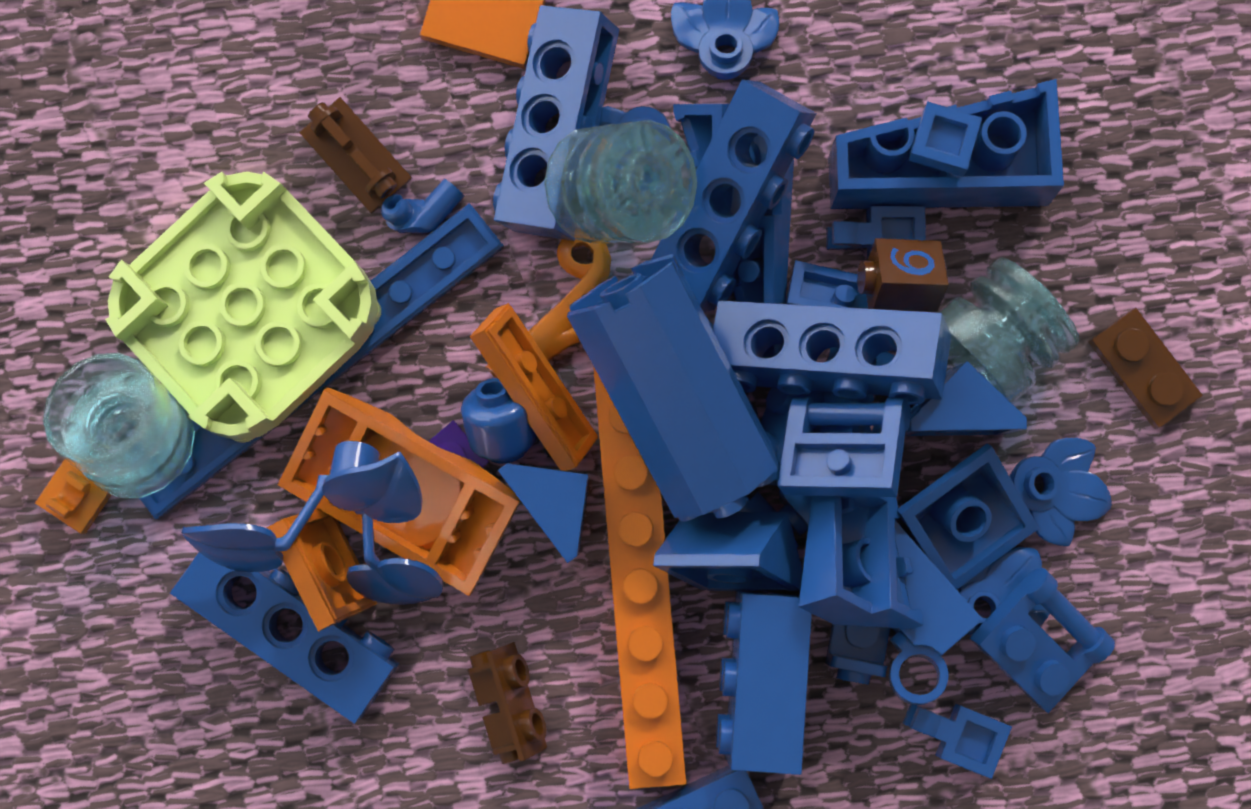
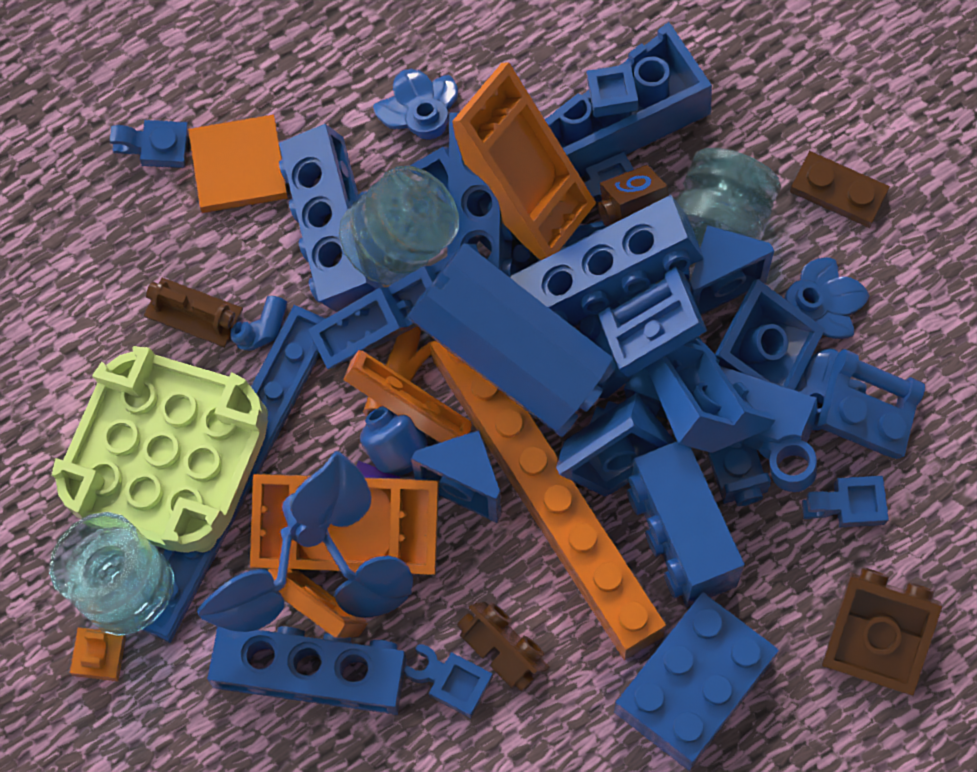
camera: 20 degrees left, 15 degrees down
none -> blue slope [308,244,480,369]
none -> blue plate [404,644,493,718]
none -> orange slope [452,62,596,260]

